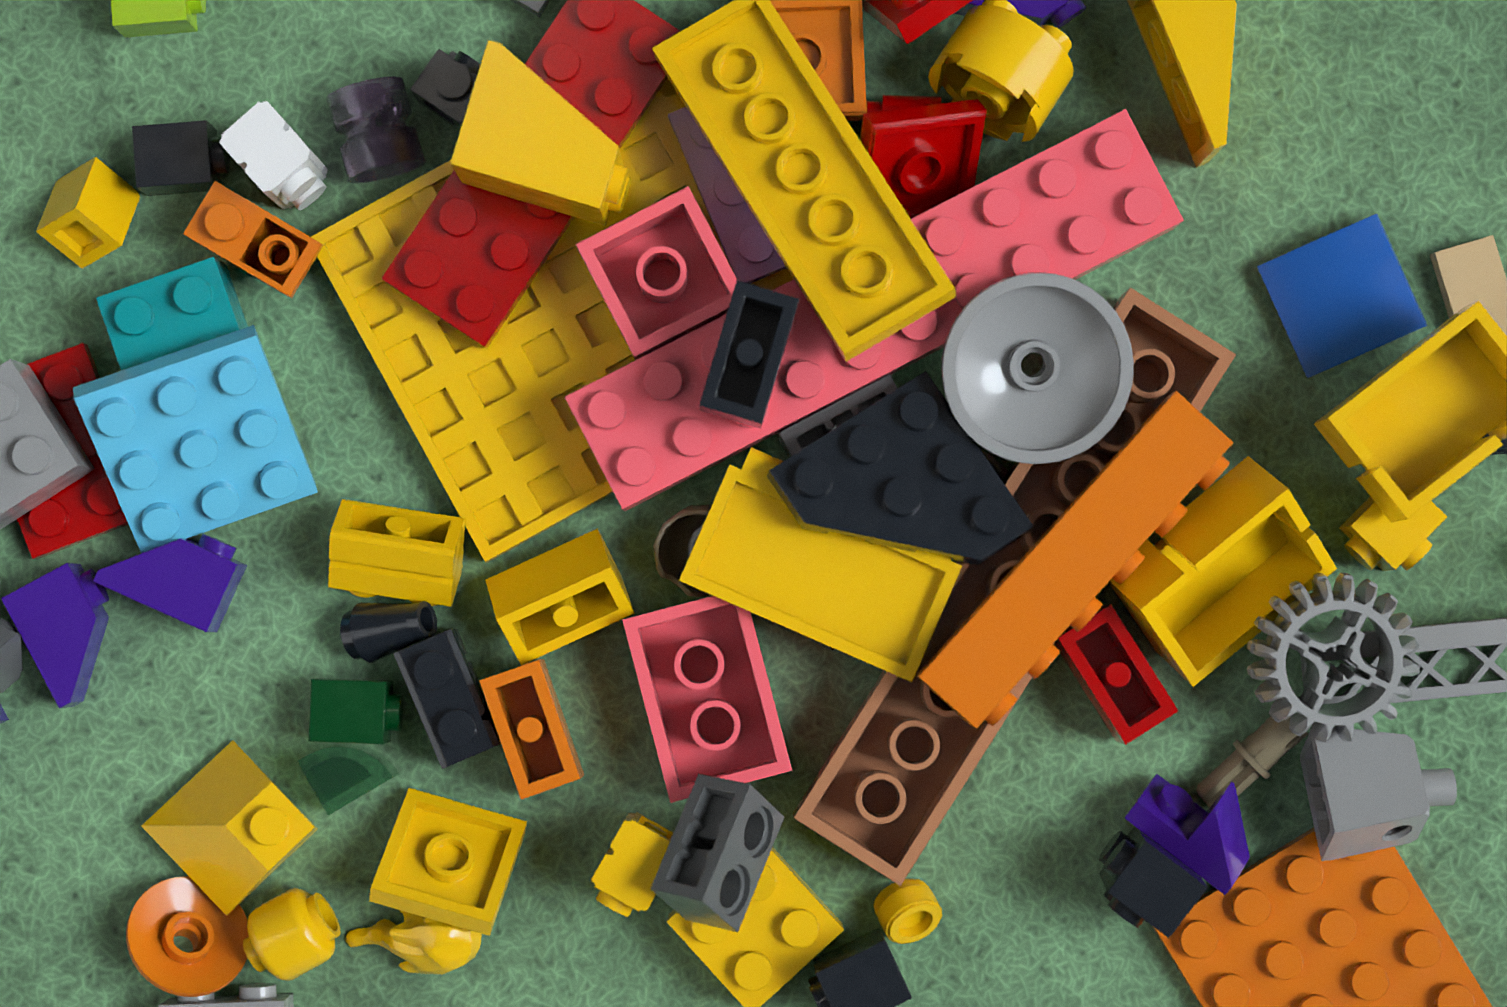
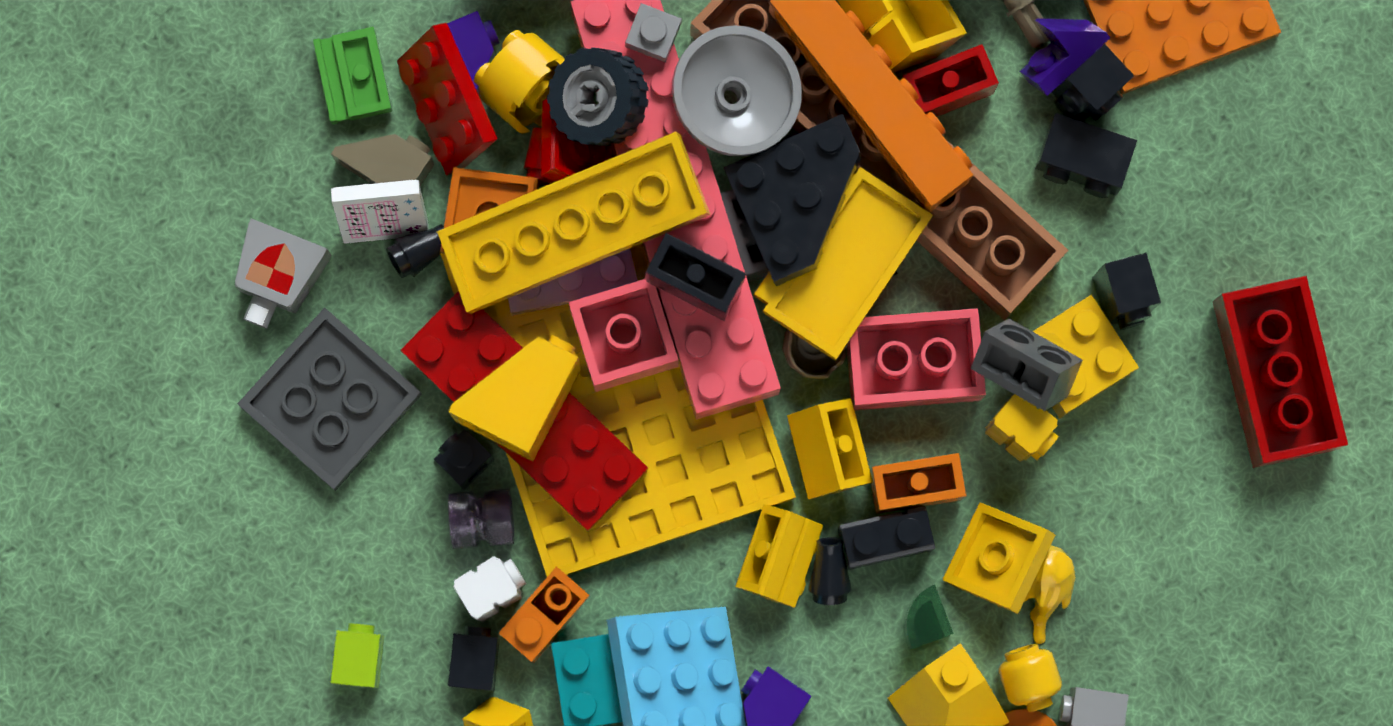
camera: 80 degrees left, 5 degrees down
dark green brick [308,678,403,744] -> none
yellow tile [873,878,942,944] -> none
none -> black wheel [547,47,649,146]
none -> light grey plate [625,3,682,62]
none -> black brick [1035,113,1138,198]

